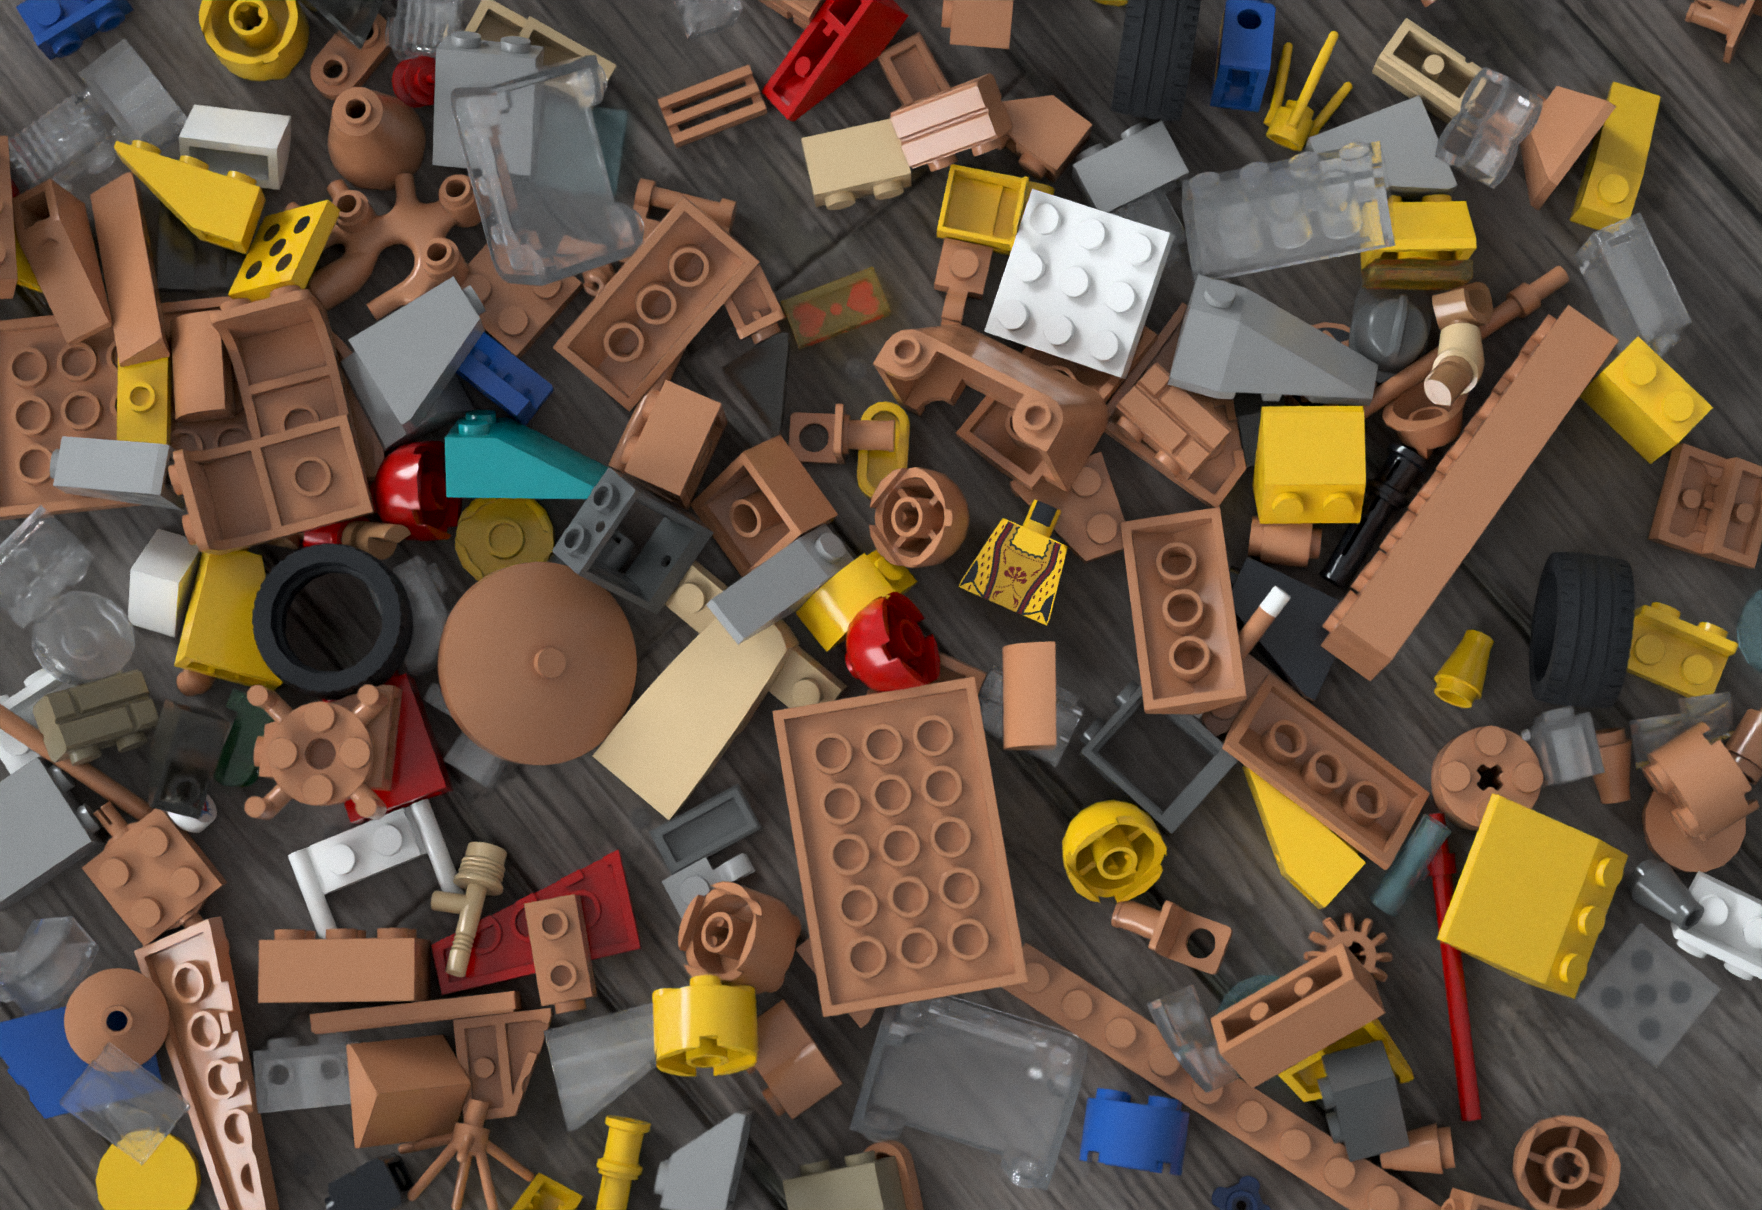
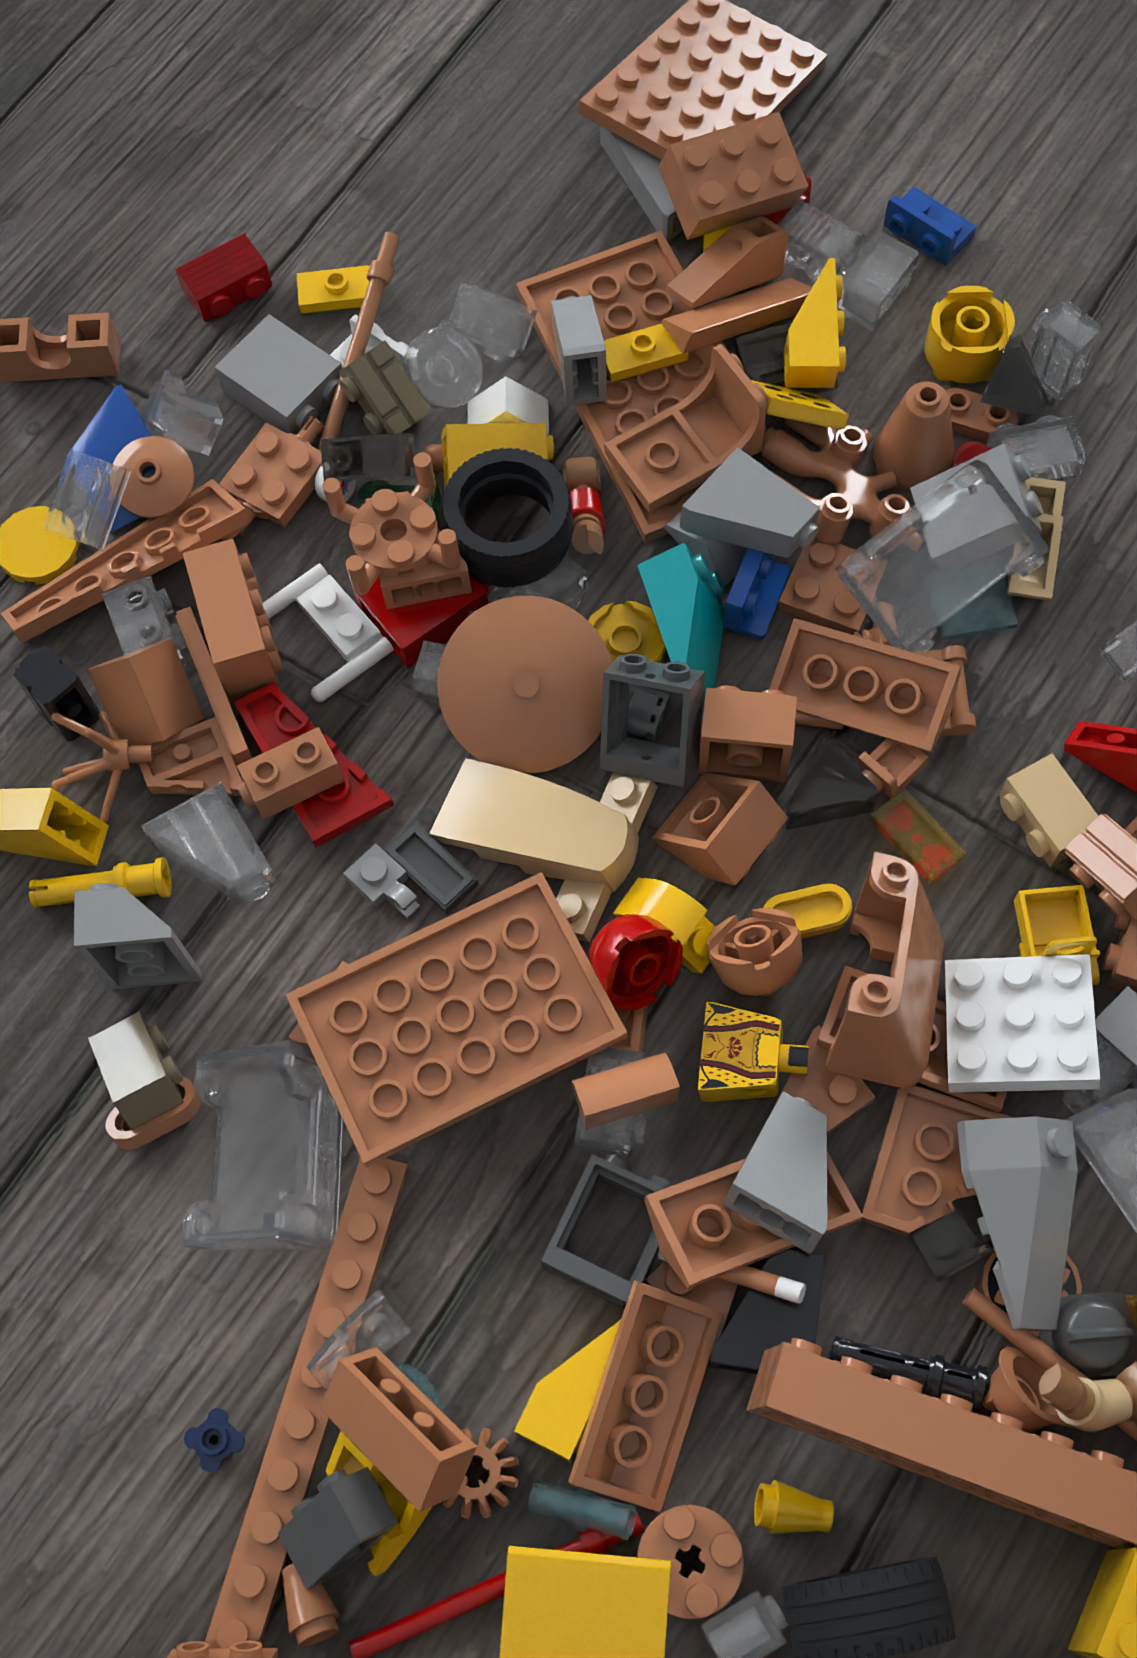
camera: 70 degrees right, 15 degrees down
nougat bracket [168,414,376,556] -> none
nougat brick [170,310,236,423] -> none
white brick [179,105,291,190] -> none
red cylinder [370,441,462,541] -> none
tan piece [431,842,507,977] -> none
yellow brick [652,975,759,1077] -> none
nougat tile [657,64,767,148] -> none
nougat brick [678,881,801,995] -> none
light grey slope [706,524,854,645] -> none
nougat brick [746,999,844,1120] -> none
nougat bracket [789,404,896,464] -> none
nougat plate [934,237,993,326] -> none
yellow cylinder [1062,800,1167,903] -> none
blue brick [1079,1088,1190,1176] -> none
nougat bracket [1111,900,1233,975] -> none
nougat brick [1114,362,1232,480] -> none
nougat brick [1248,516,1322,568] -> none
yellow slope [1252,406,1366,524] -> none
none -> light grey slope [722,1091,827,1254]

